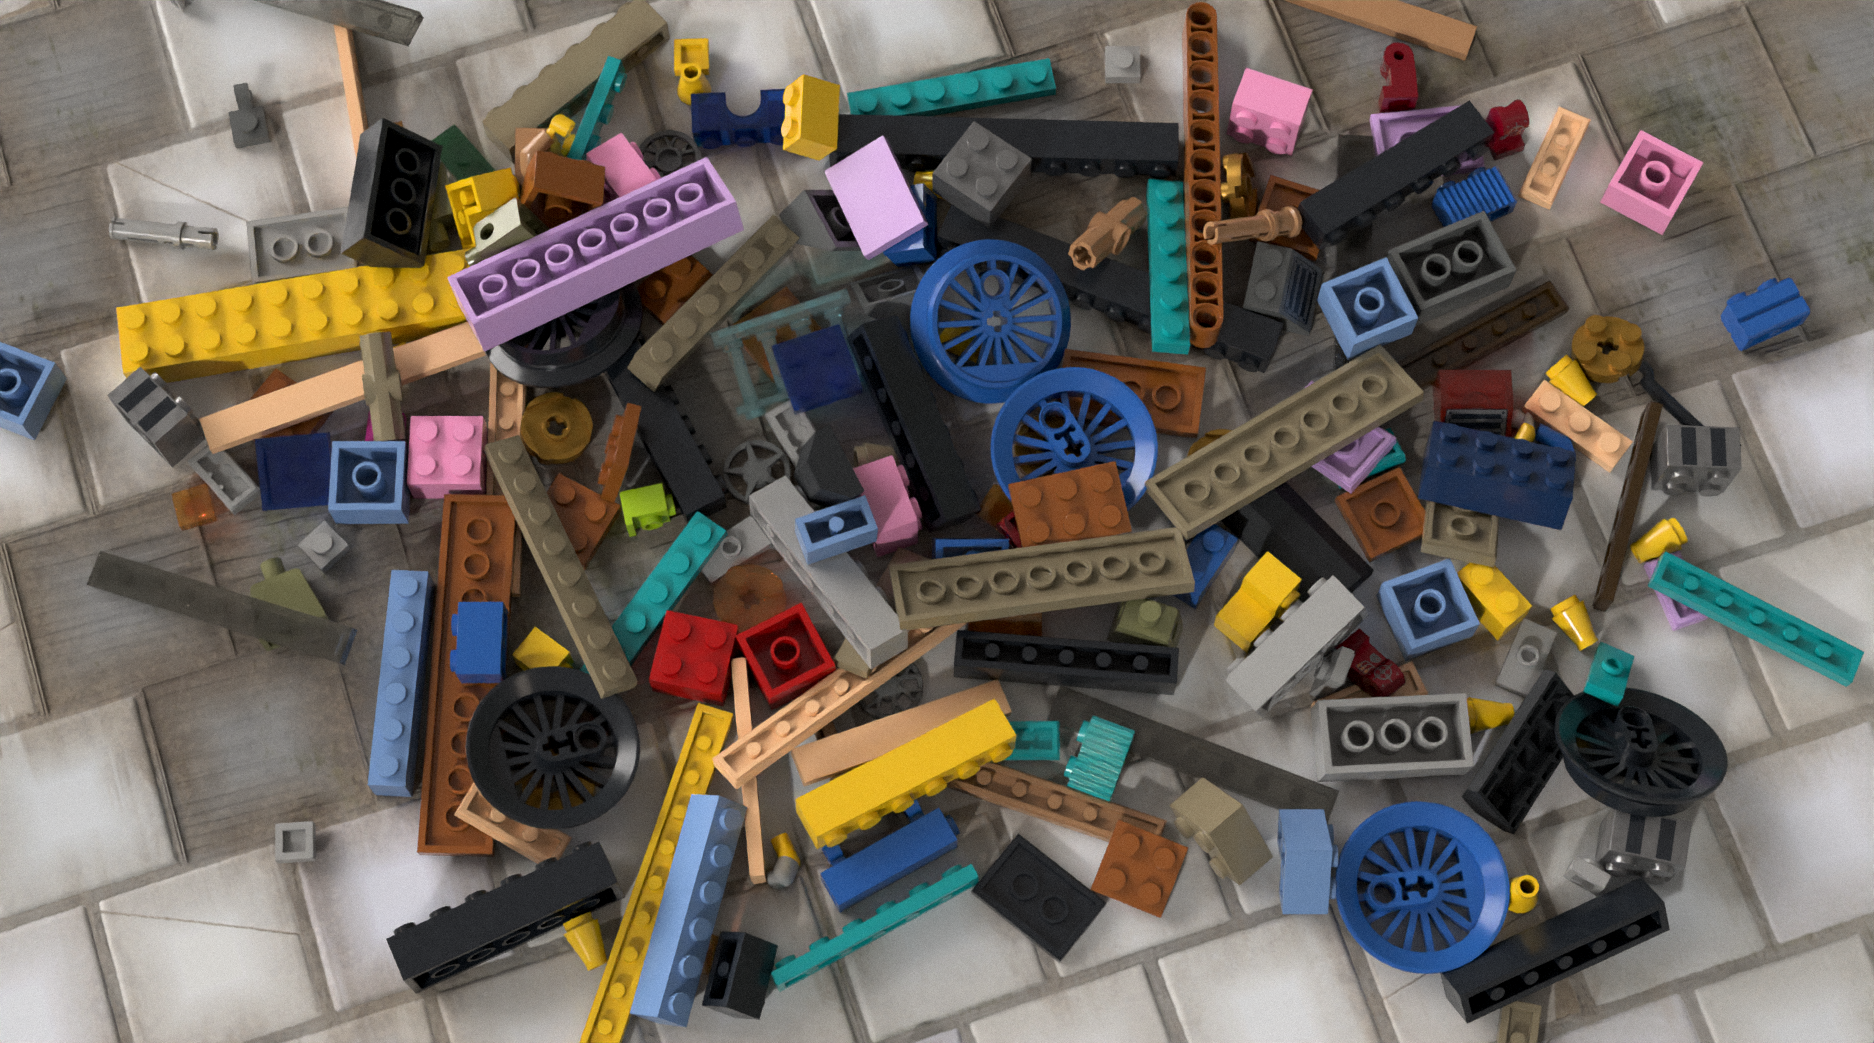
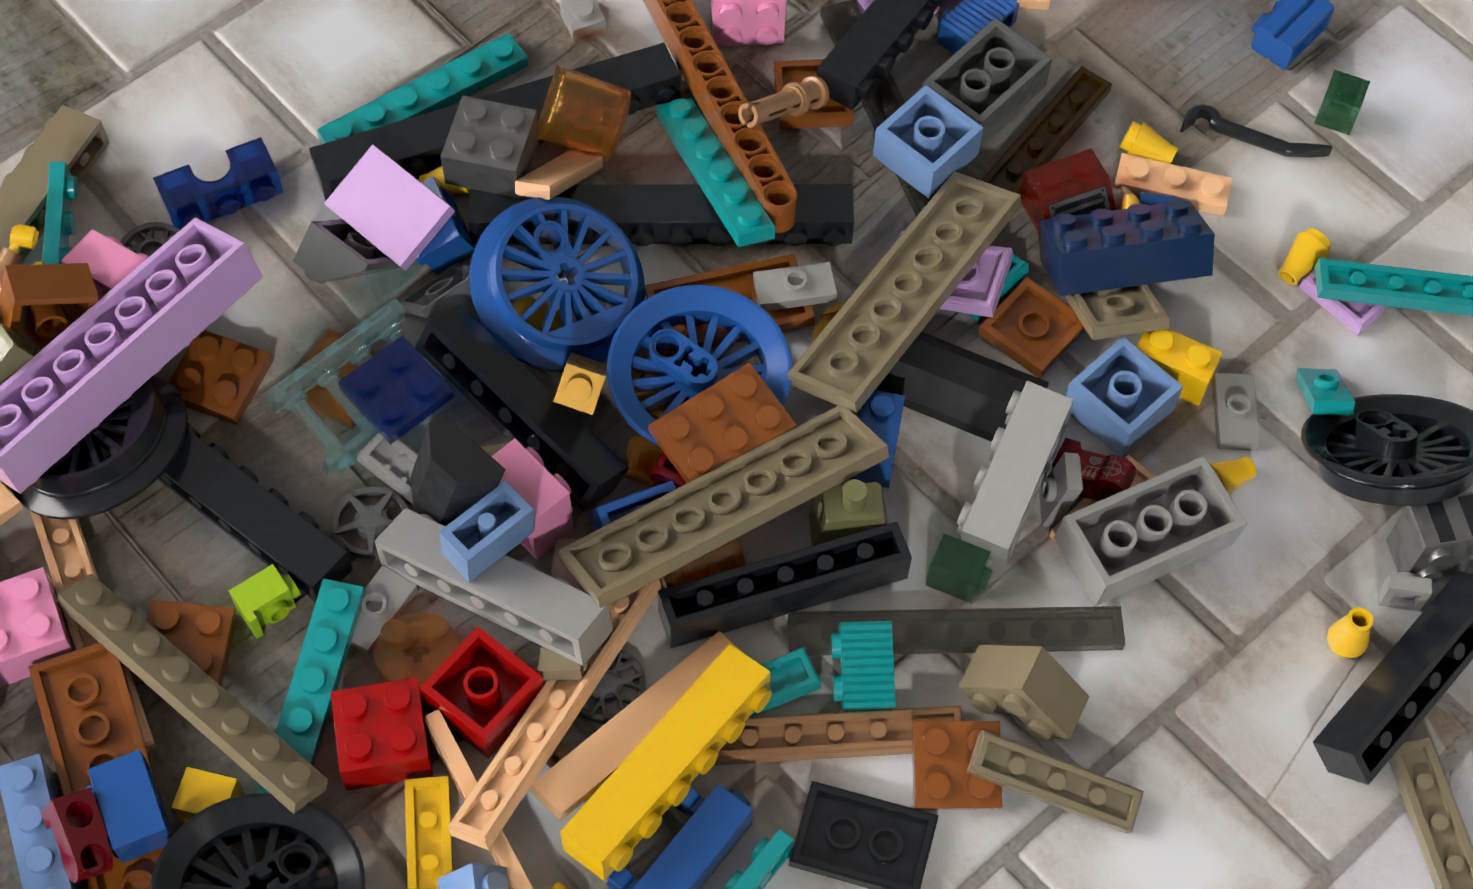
camera: 25 degrees left, 10 degrees down
pearl gold plate [520,392,593,465] -> none
dark orange plate [597,403,642,502] -> none
dark tan brick [628,214,799,392] -> none
yellow plate [674,38,710,76] -> none
yellow cone [677,63,711,107] -> none
yellow brick [781,74,840,161] -> none
medium nougat piece [1068,197,1148,270] -> none
yellow brick [1214,551,1302,653] -> none
pearl gold plate [1221,153,1258,219] -> none
dark grey slope [1243,241,1323,336] -> none
medium blue brick [1277,809,1338,914] -> none
blue piece [1335,801,1510,974] -> none
black piece [1462,670,1574,834] -> none
yellow cone [1550,594,1598,651] -> none
pearl gold plate [1571,315,1644,383] -> none
dark brown tile [1592,401,1663,612] -> none
flat silver brick [1650,425,1742,497] -> none
none -> dark red leg [41,788,113,883]
none -> light nougat tile [515,150,603,200]
none -> clear orange brick [538,65,631,161]
none -> brick [553,352,607,415]
none -> light grey plate [753,262,837,311]
none -> clear green brick [925,534,994,604]
none -> dark tan tile [966,730,1144,834]
none -> clear green brick [1314,69,1370,135]

